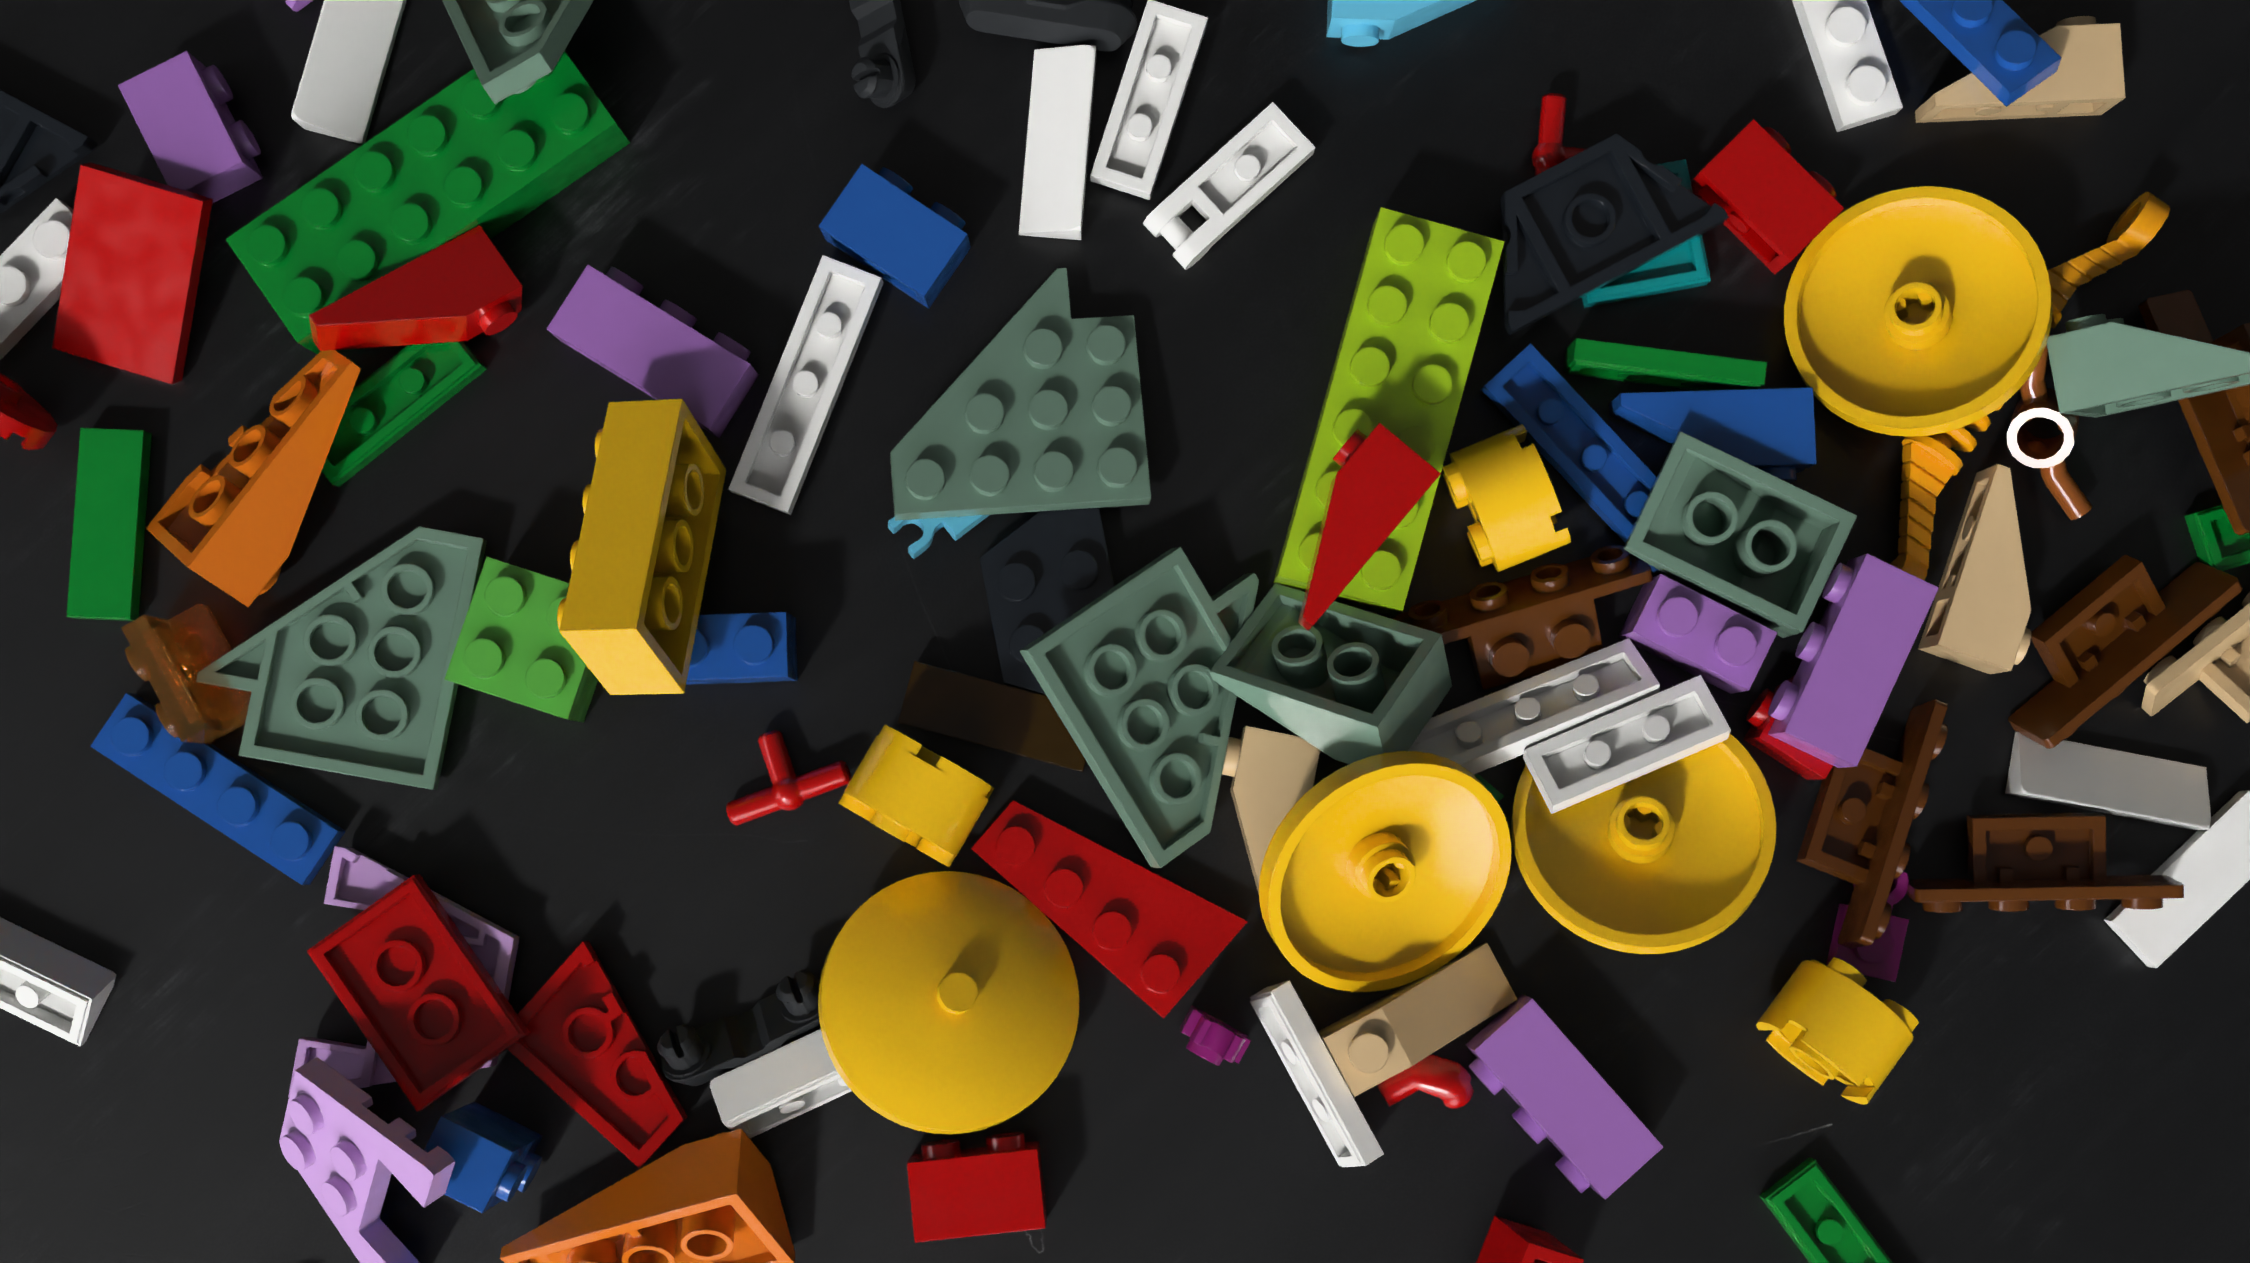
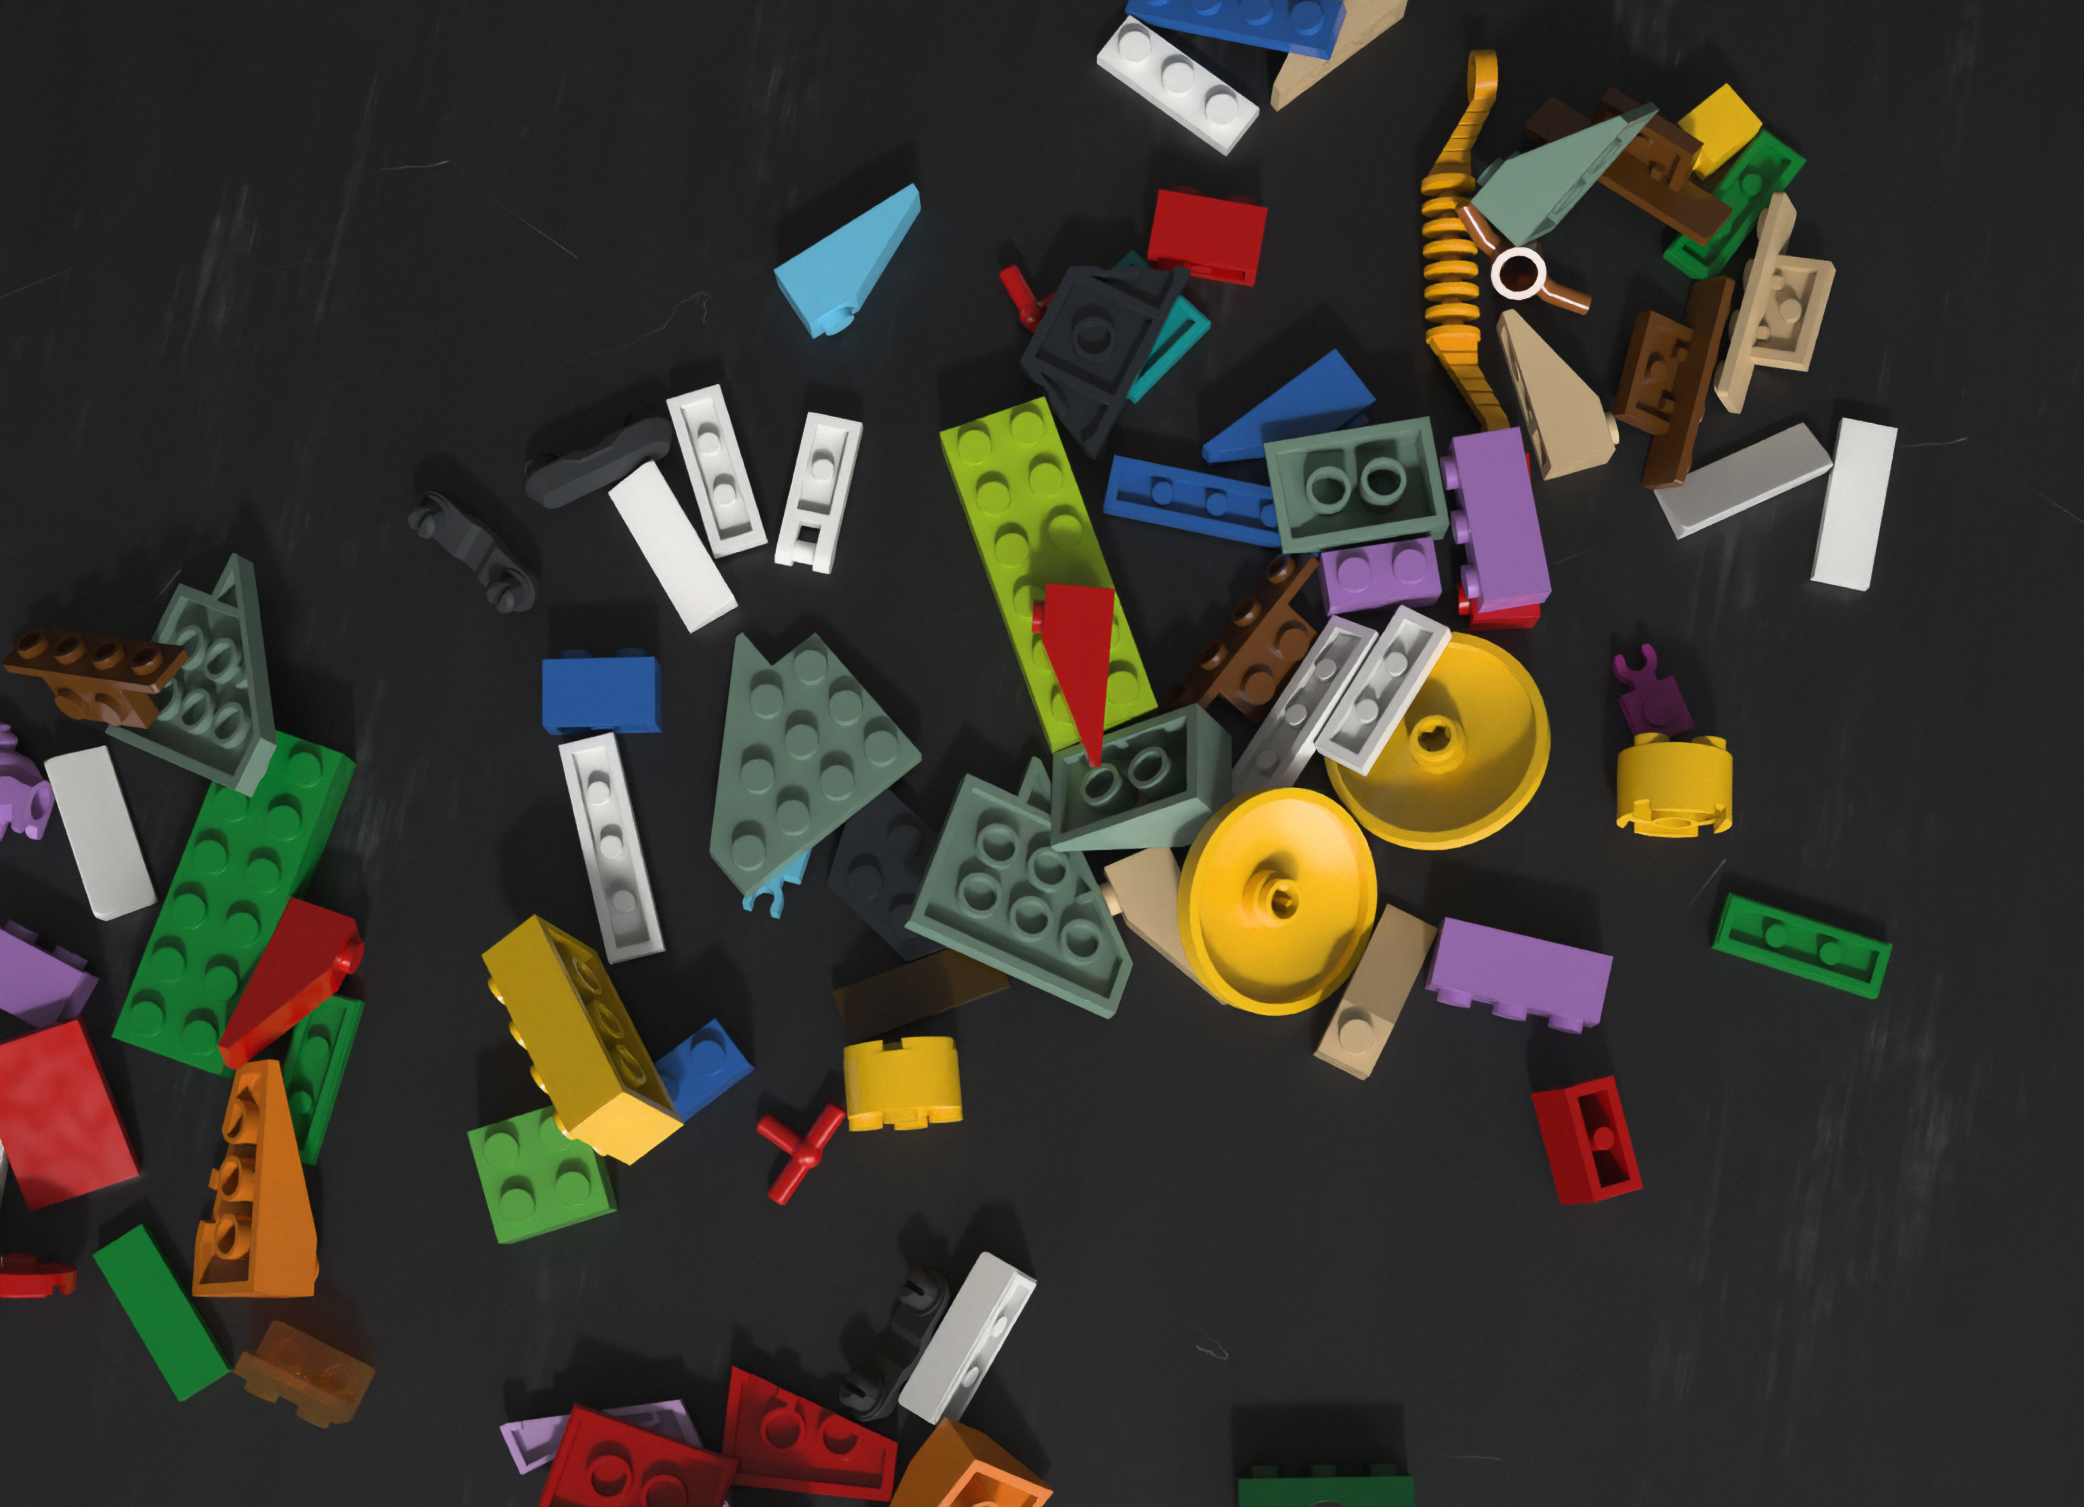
camera: 30 degrees left, 5 degrees down
blue plate [90,693,345,885] -> none
sand green wing [196,526,487,790] -> none
medium lavender brick [547,265,759,438] -> none
yellow dish [818,871,1079,1134] -> none
red brick [907,1132,1047,1243] -> none
red wing [971,800,1248,1019] -> none
magenta plate [1180,1005,1251,1066] -> none
white tile [1250,980,1384,1167] -> none
red arm [1376,1054,1473,1109] -> none
yellow brick [1443,424,1571,572] -> none
green tile [1563,338,1767,391] -> none
yellow dish [1784,186,2053,437] -> none
reddish brown bracket [1796,699,1948,949] -> none
reddish brown bracket [1906,812,2184,913] -> none

